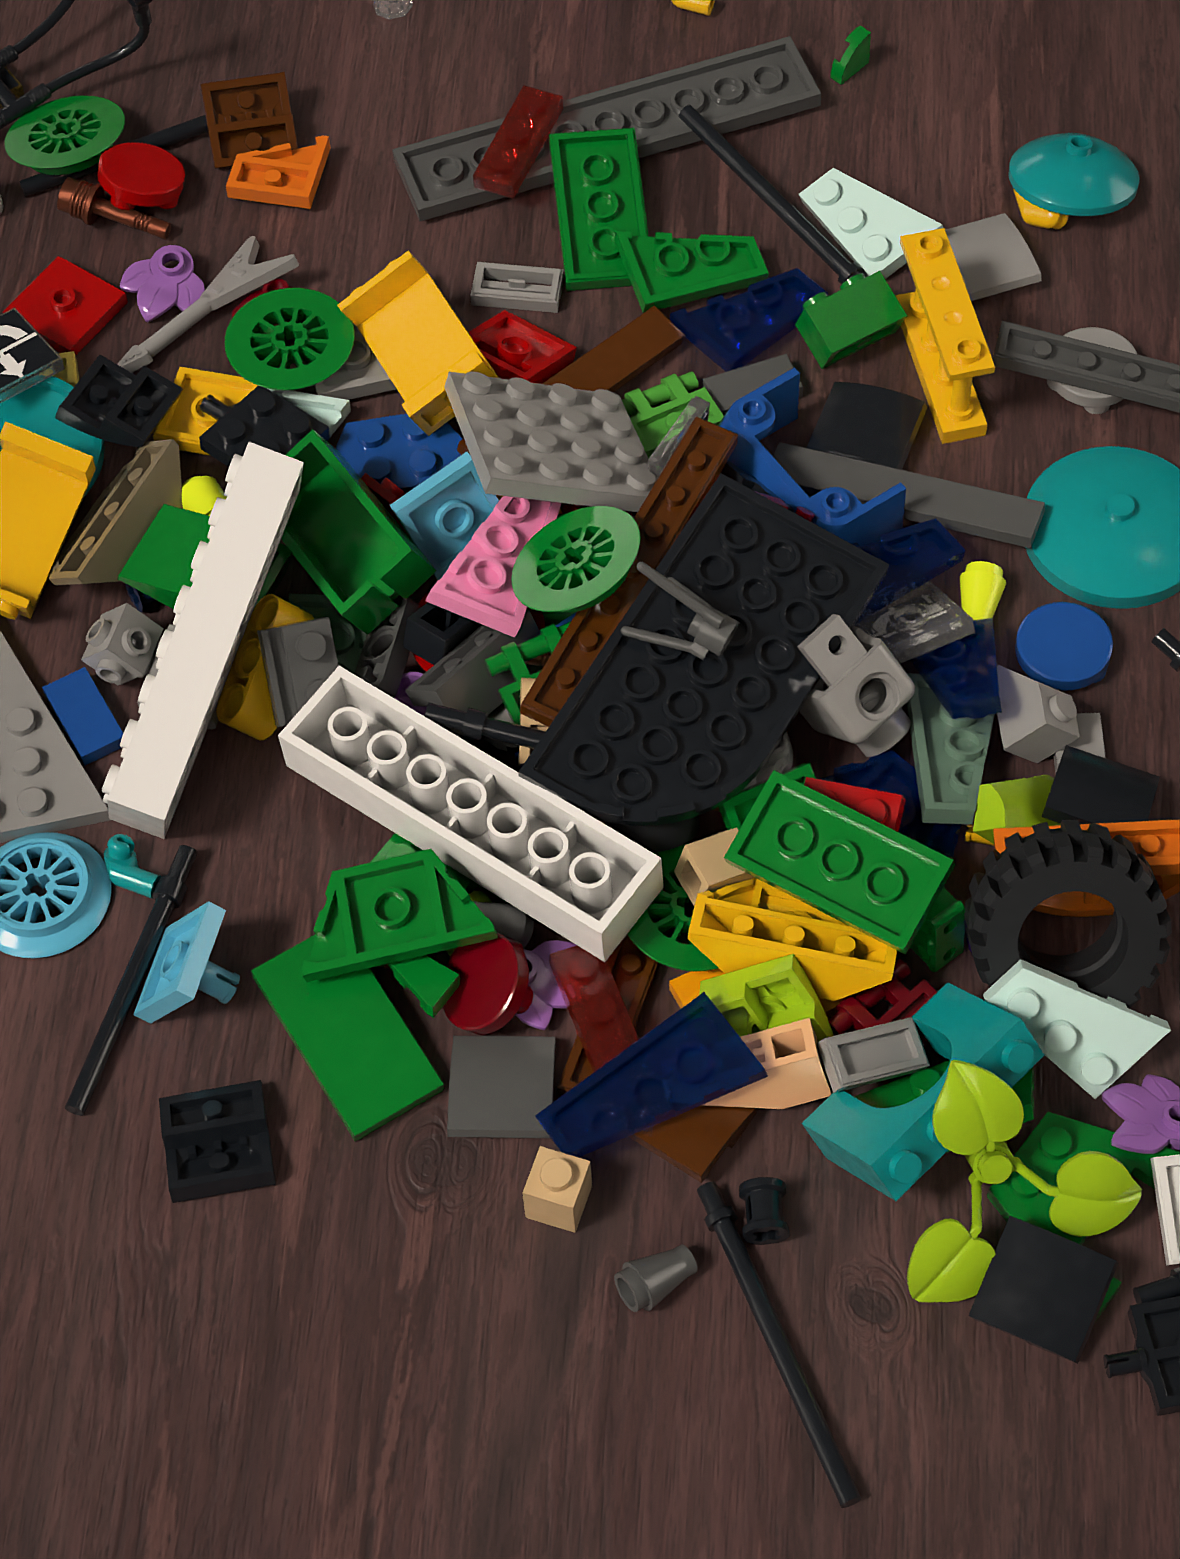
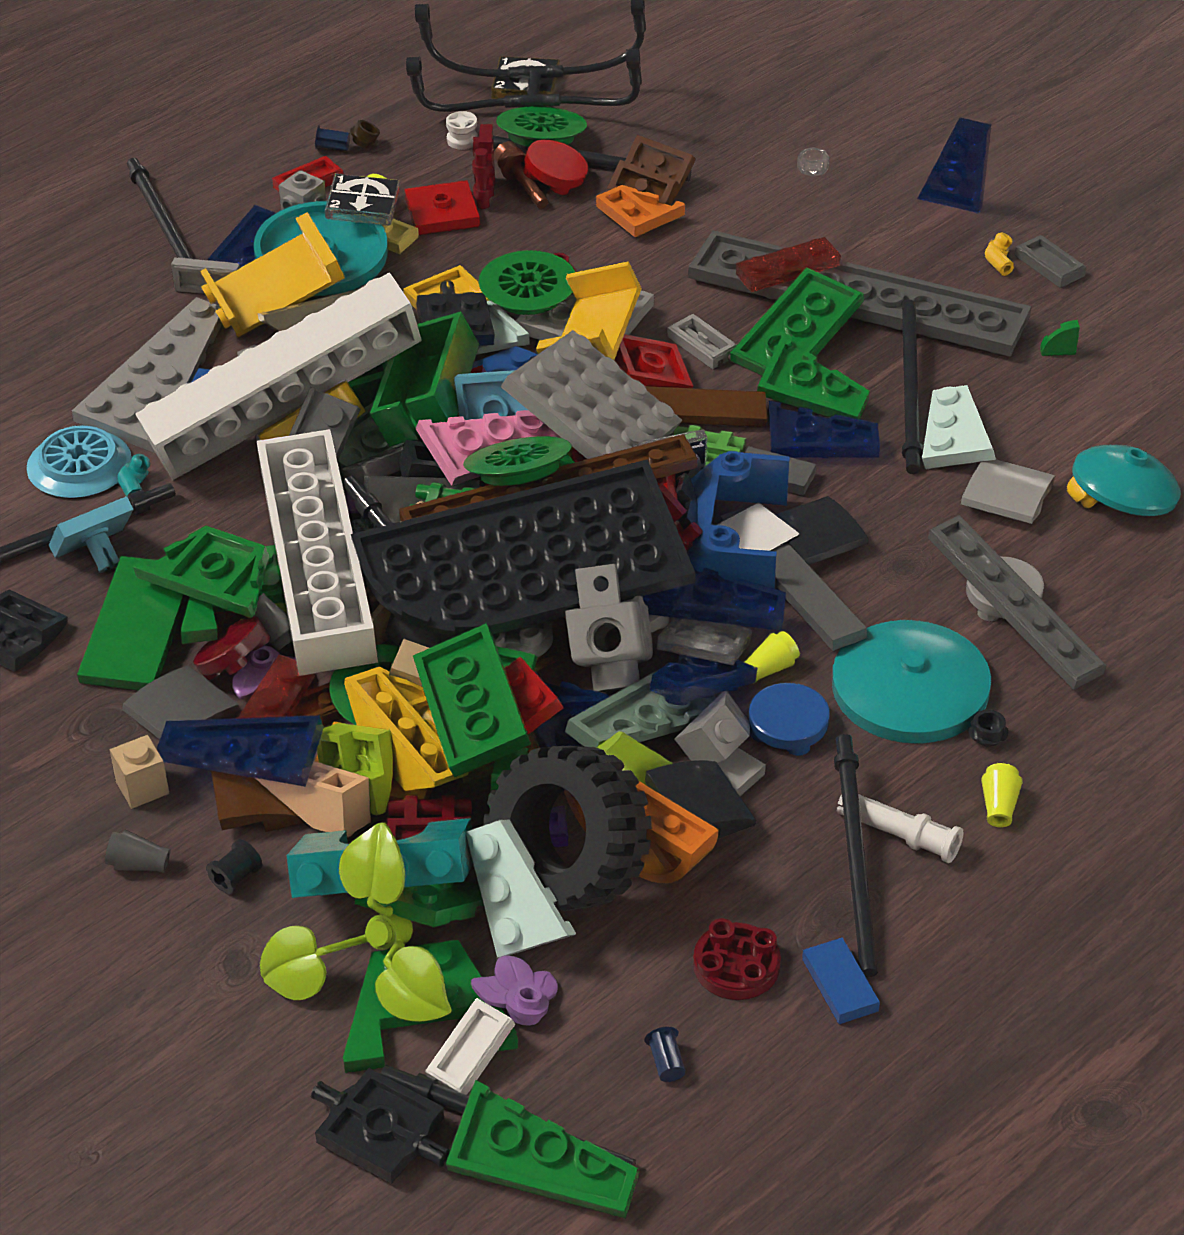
camera: 40 degrees right, 15 degrees down
black slope [55,355,183,447] -> none
light grey piece [117,236,299,373] -> none
medium lavender plate [120,245,205,322] -> none
dark grey plant [621,562,739,660] -> none
black bar [697,1181,861,1508] -> none
green brick [795,271,907,369] -> none
light grey tile [817,1017,930,1093] -> none
yellow fence [895,228,995,444] -> none
black slope [968,1216,1119,1364] -> none
none -> dark red plate [472,124,495,209]
none -> white sticker [718,503,799,551]

